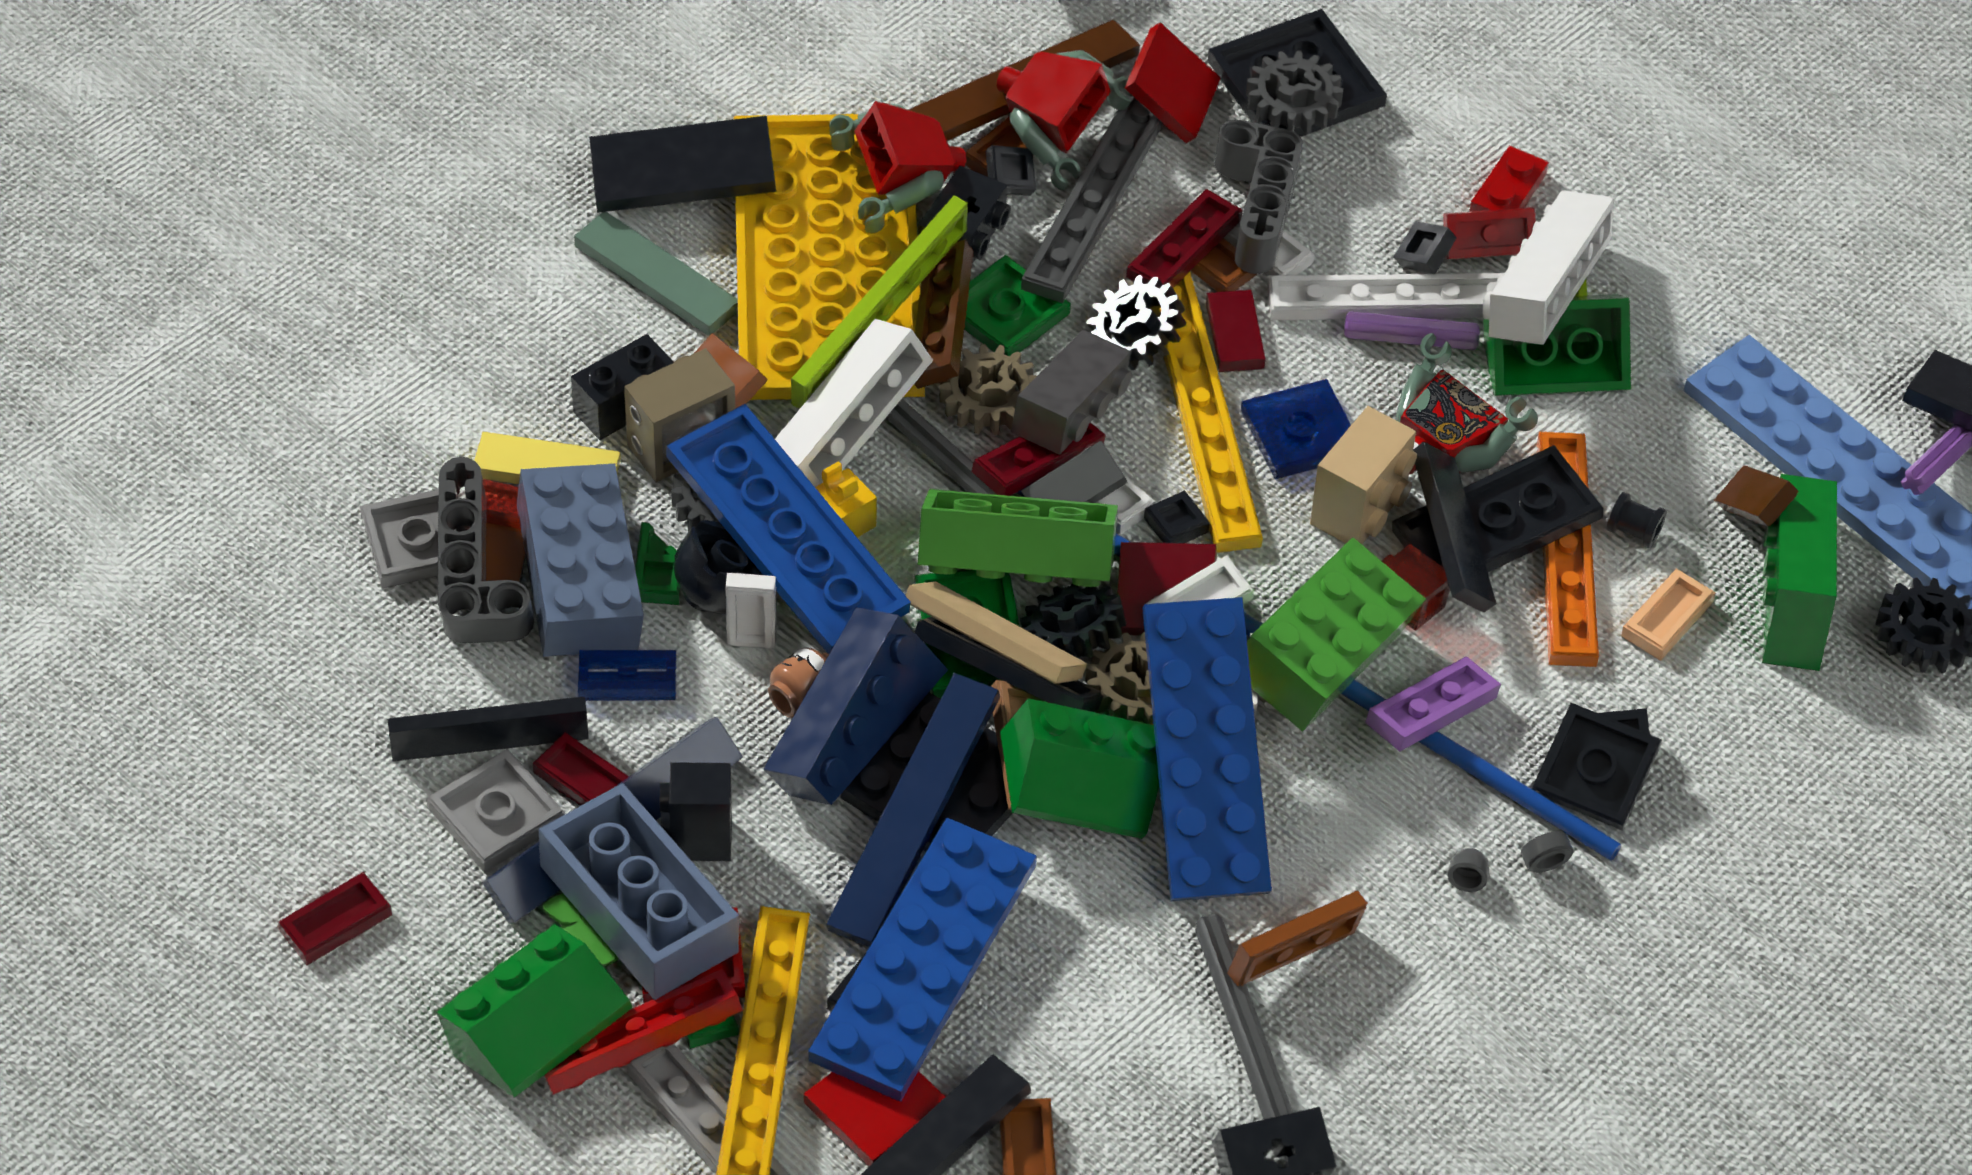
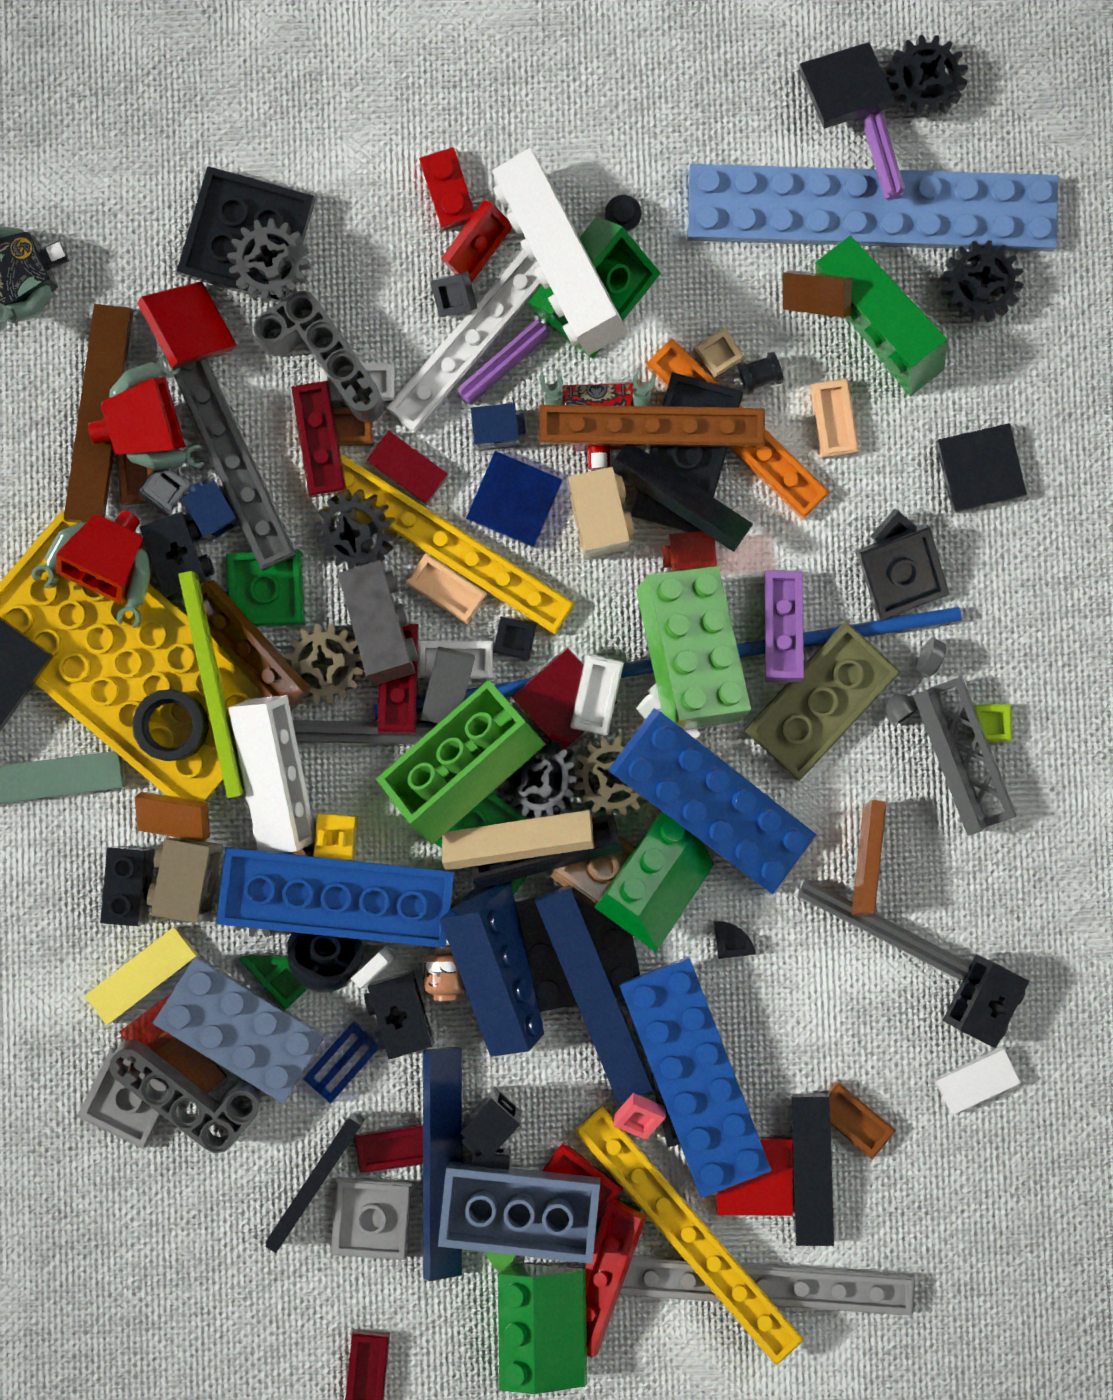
camera: 45 degrees left, 35 degrees up
none -> black tyre [132,689,209,761]
none -> dark blue brick [181,480,240,542]
none -> black brick [364,970,435,1060]
none -> light nougat tile [405,553,488,625]
none -> dark blue brick [470,403,526,451]
none -> dark orange tile [539,405,765,448]
none -> black plate [605,195,642,232]
none -> coral plate [614,1093,666,1140]
none -> tan tile [693,327,745,379]
none -> black tile [713,921,756,959]
none -> olive tile [743,621,901,781]
none -> dark grey fence [913,676,1017,836]
none -> black tile [935,423,1027,513]
none -> lime tile [972,704,1012,742]

